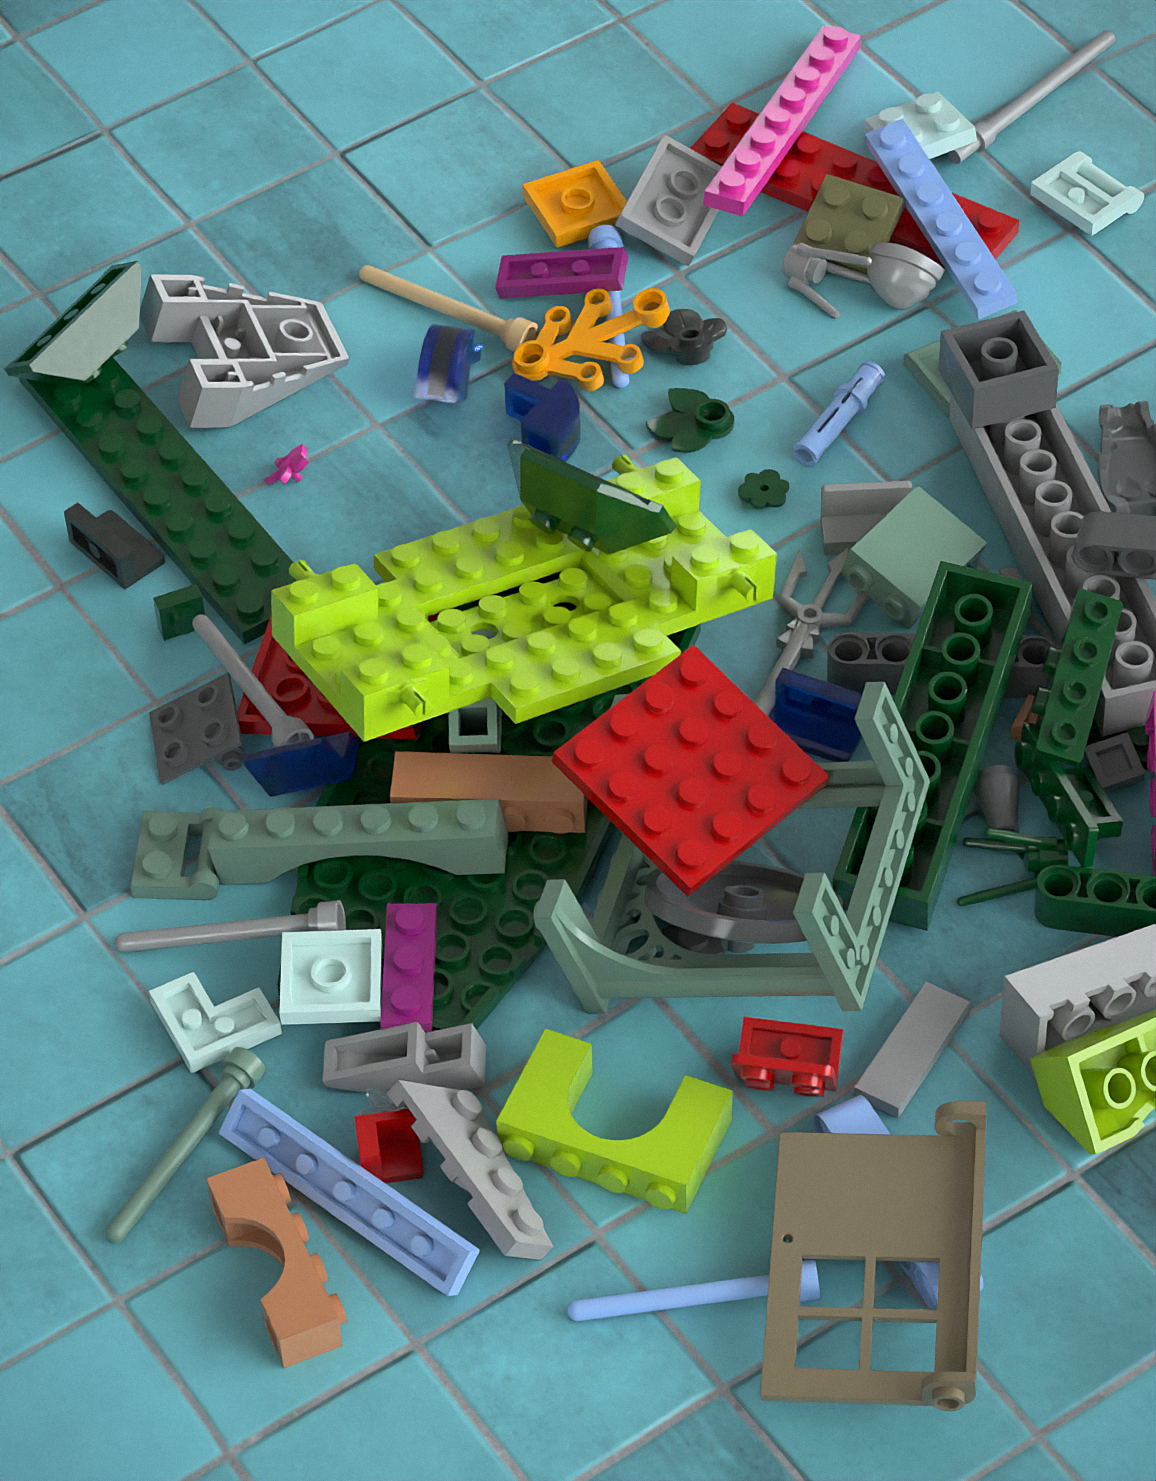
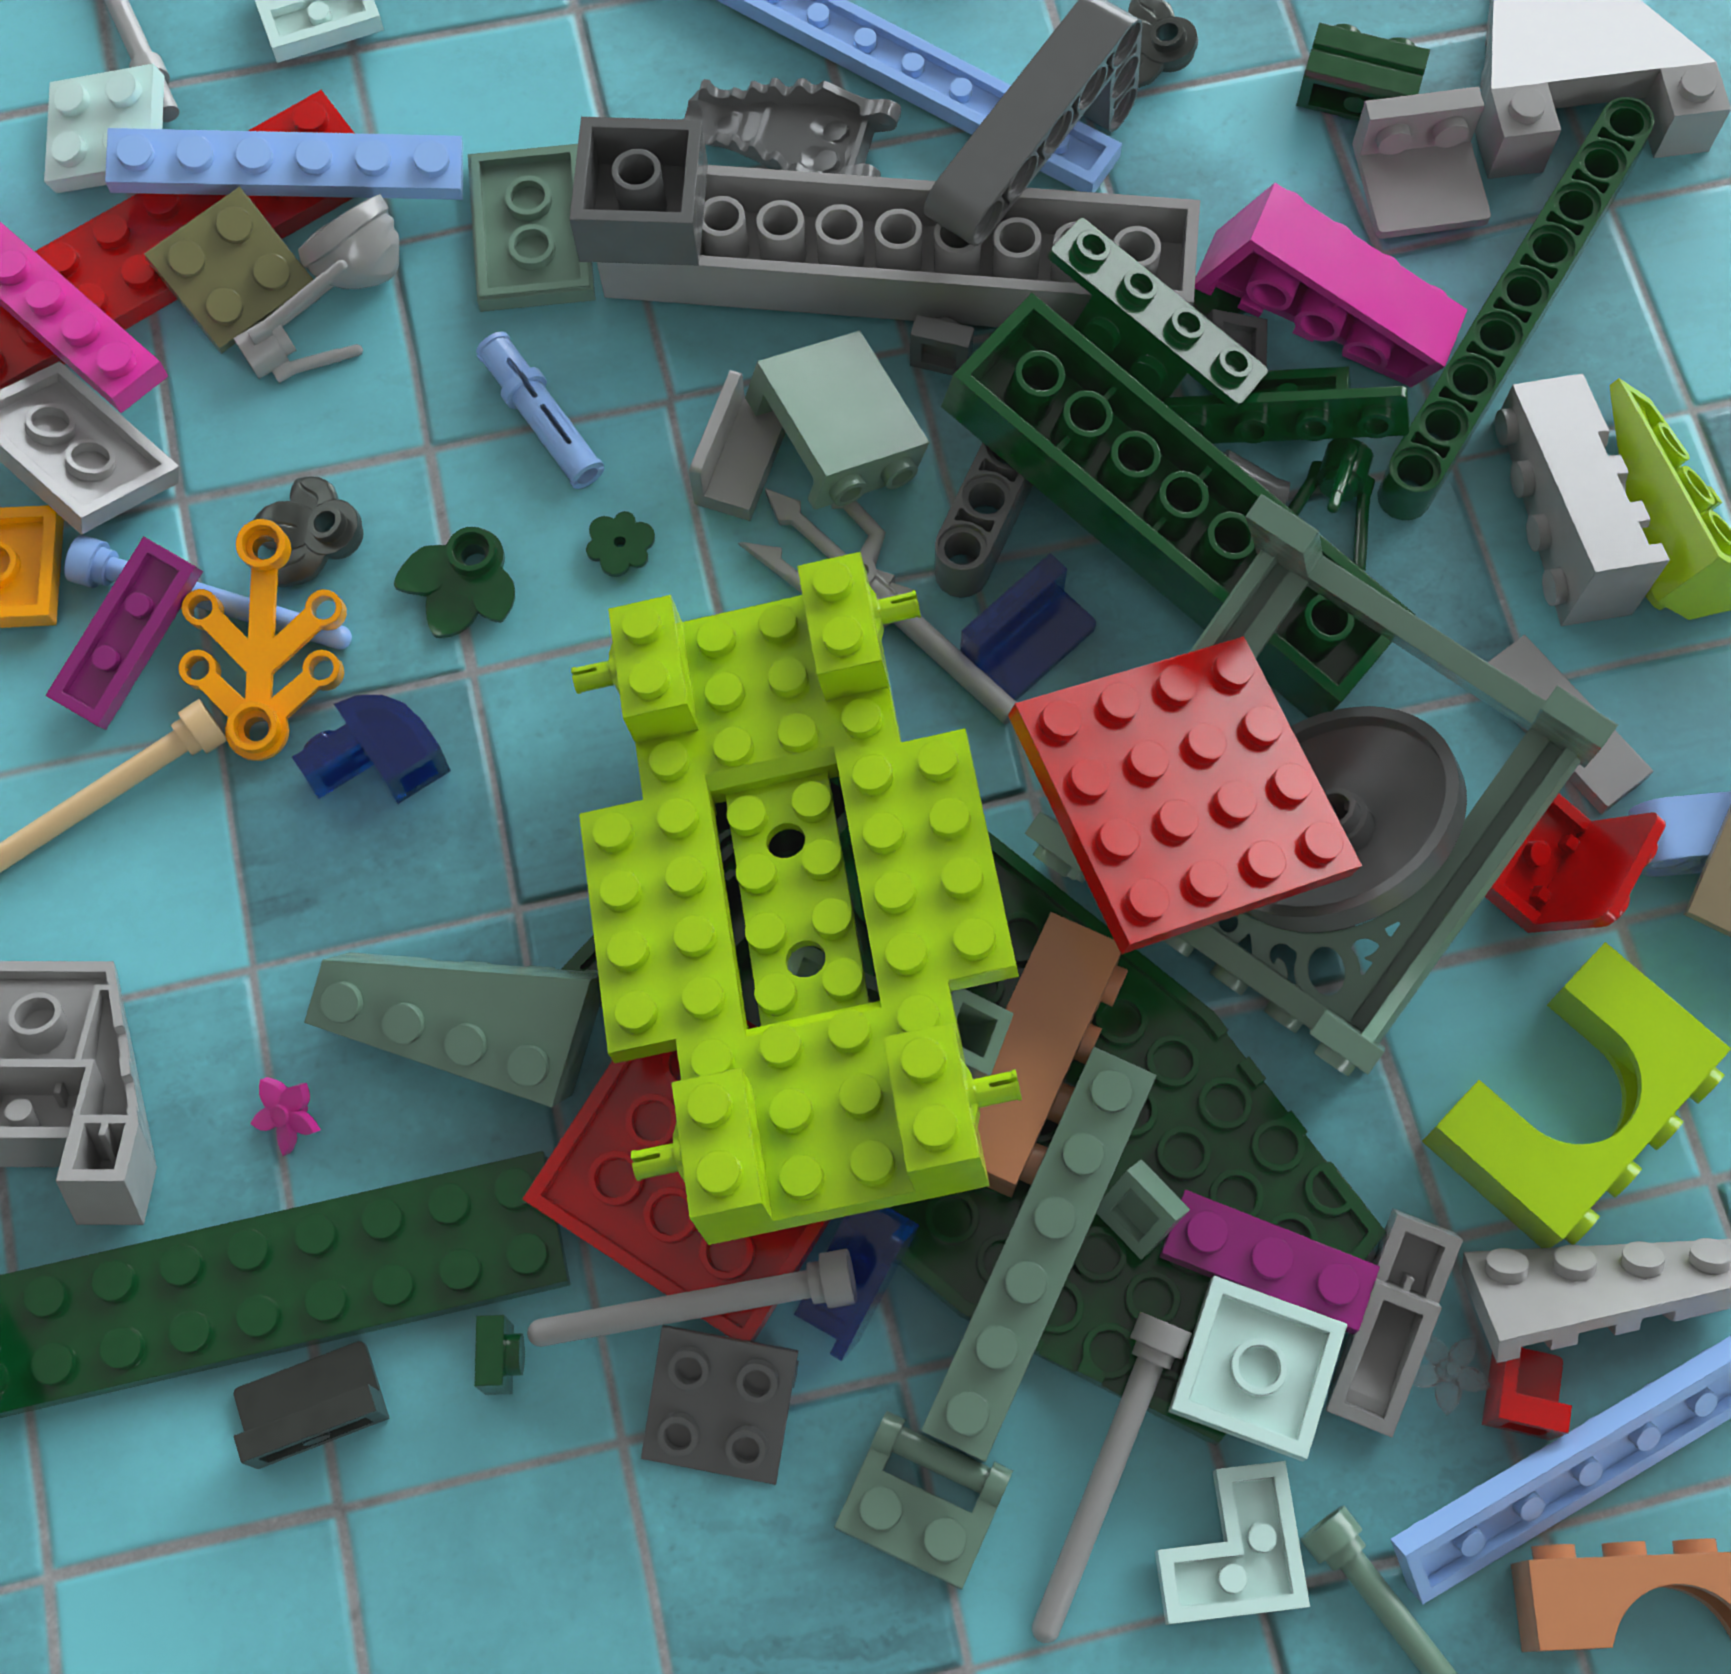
camera: 70 degrees left, 20 degrees up
clear blue brick [415,324,482,404] -> none
dark green wedge [507,438,676,555] -> none
none -> sand green wedge [304,952,601,1107]
none -> sand green plate [1096,1159,1190,1259]

